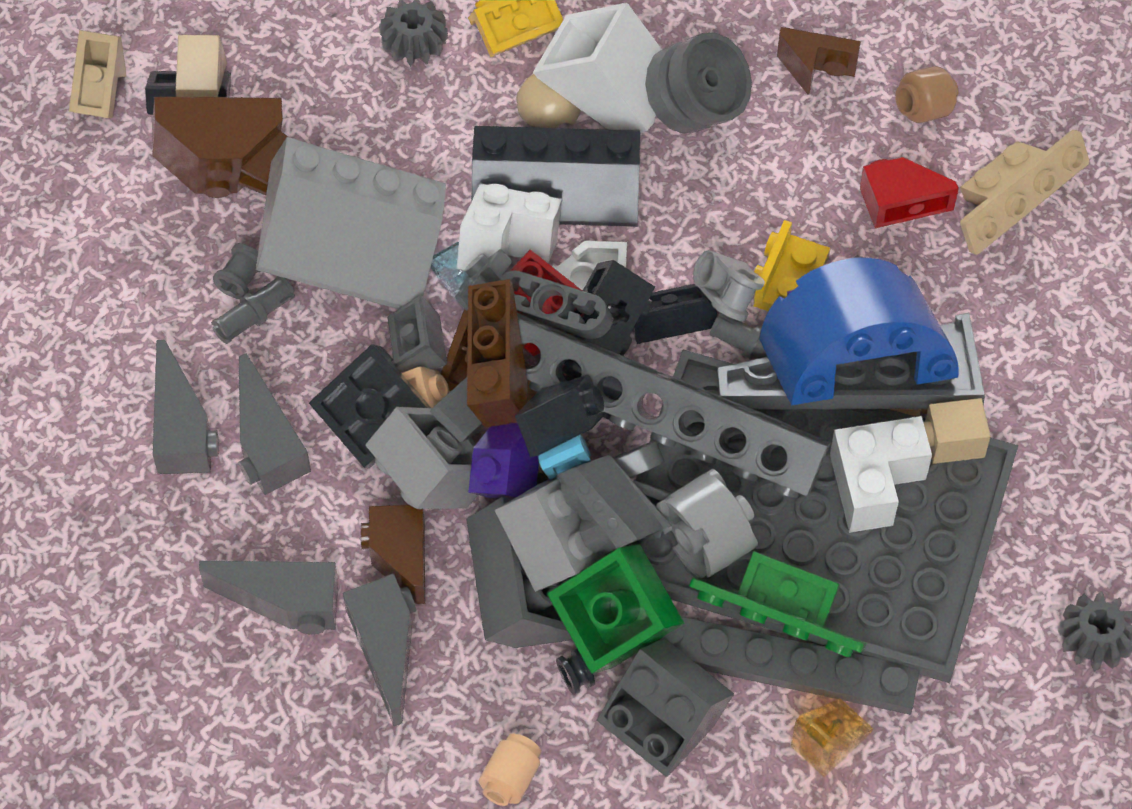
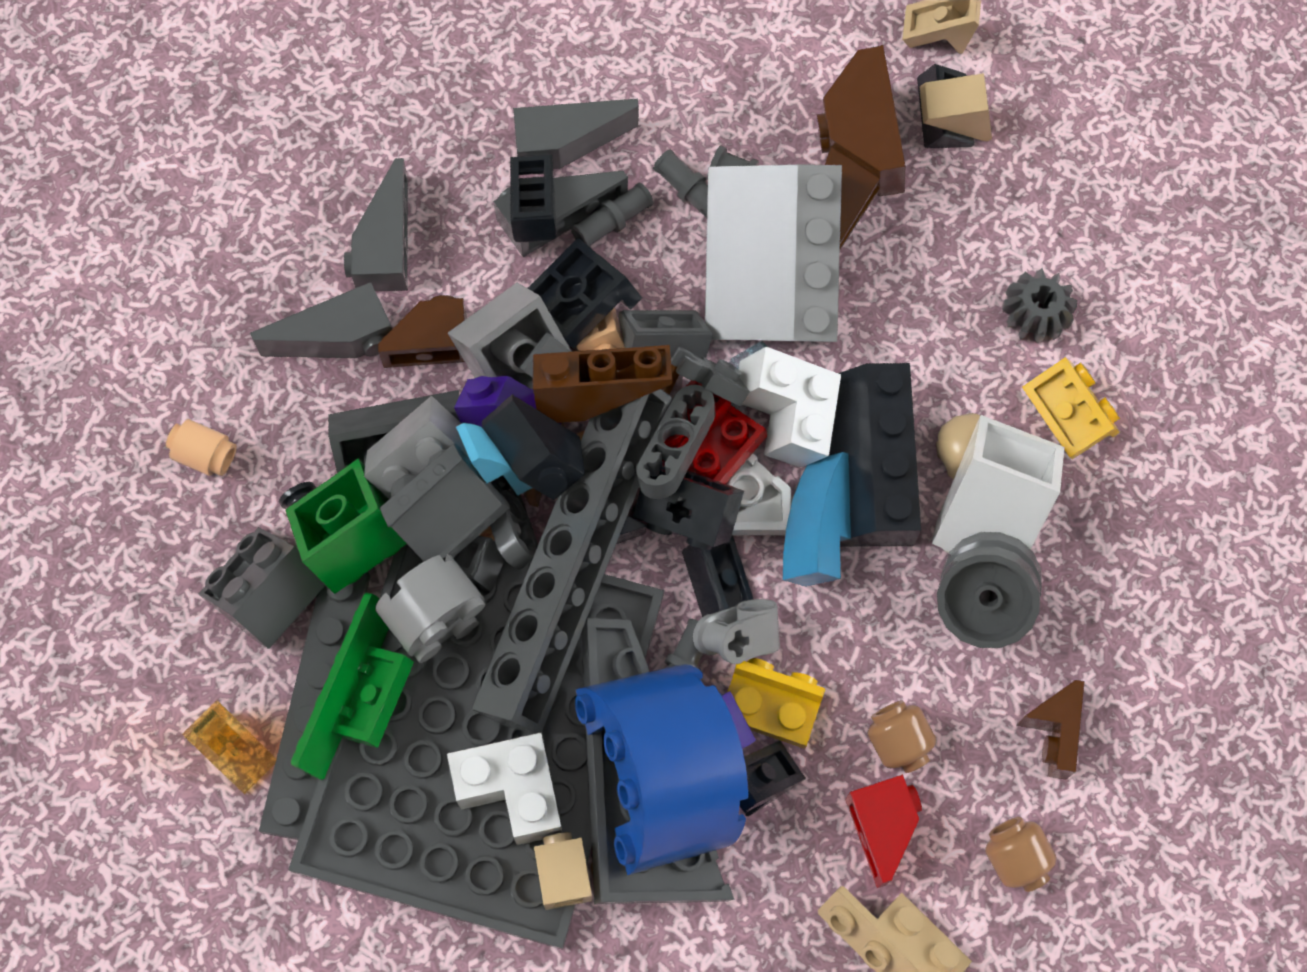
camera: 85 degrees right, 10 degrees up
none -> black slope [510,154,556,242]
none -> dark grey pin [571,182,654,247]
none -> dark azure slope [783,452,851,587]
none -> medium nougat head [867,700,937,773]

